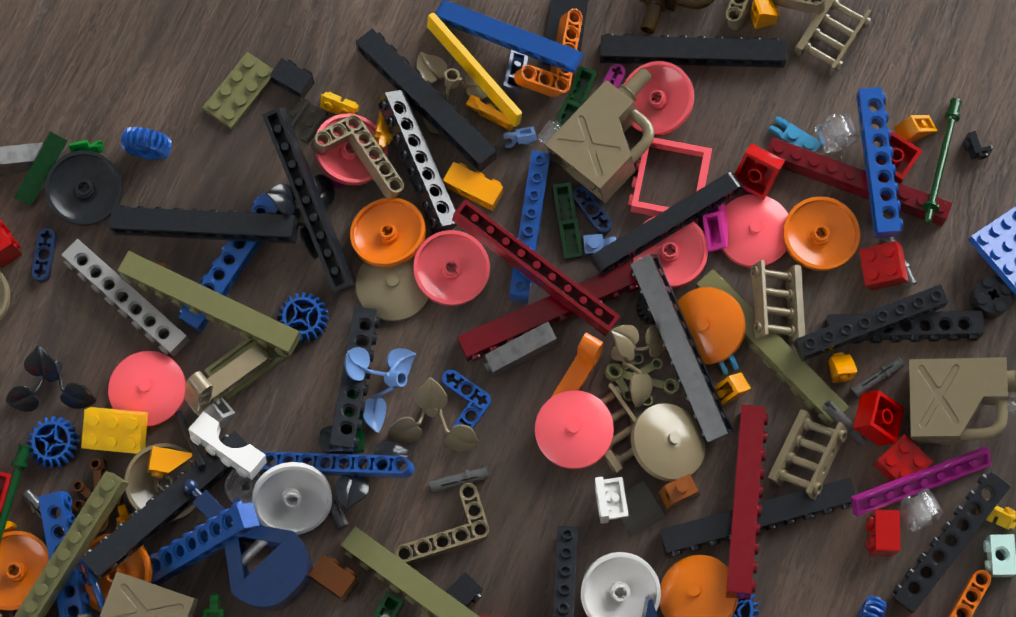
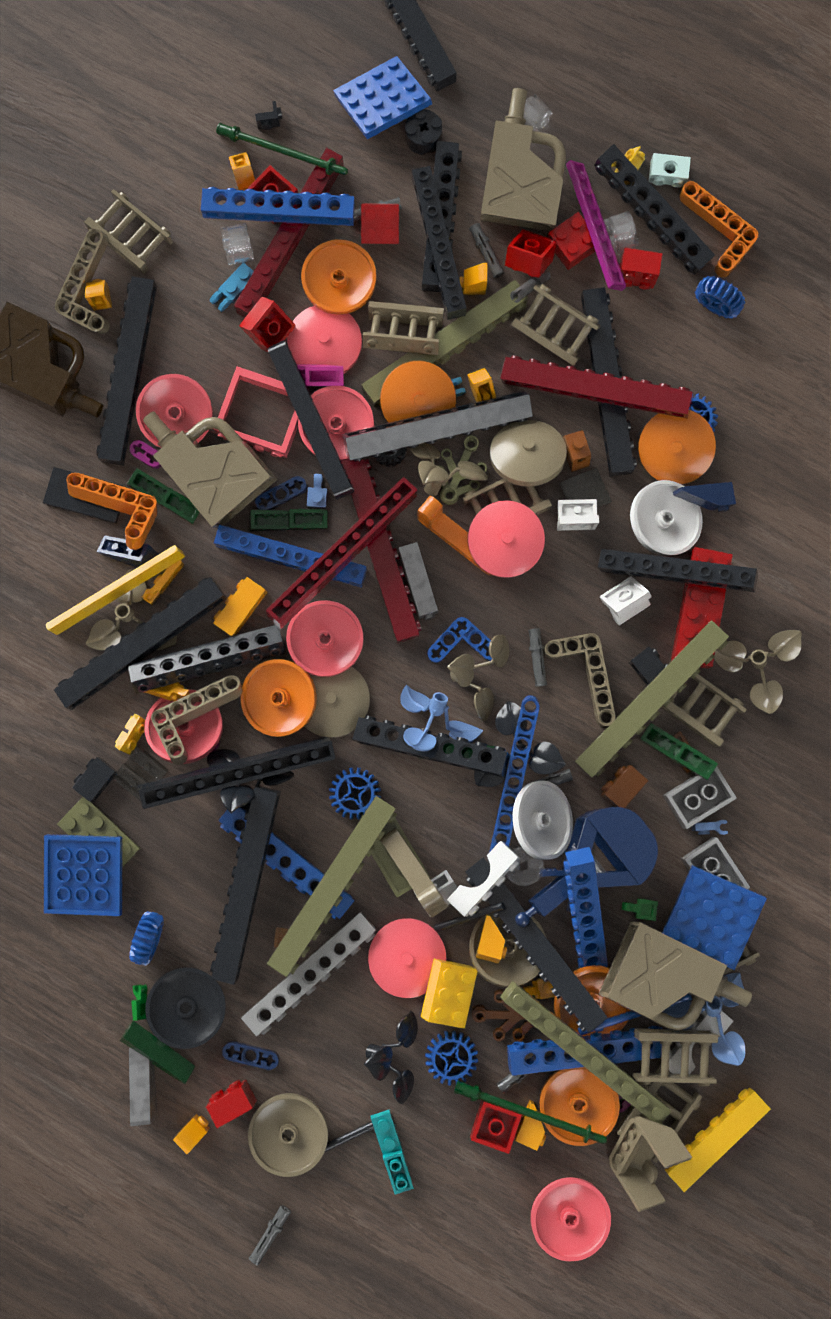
camera: 85 degrees left, 10 degrees up
blue beam [435,0,584,73] -> none
medium blue plate [503,126,537,148] -> none
clear brick [536,120,563,144] -> none
none -> blue plate [44,834,122,916]
none -> white bracket [600,576,651,625]

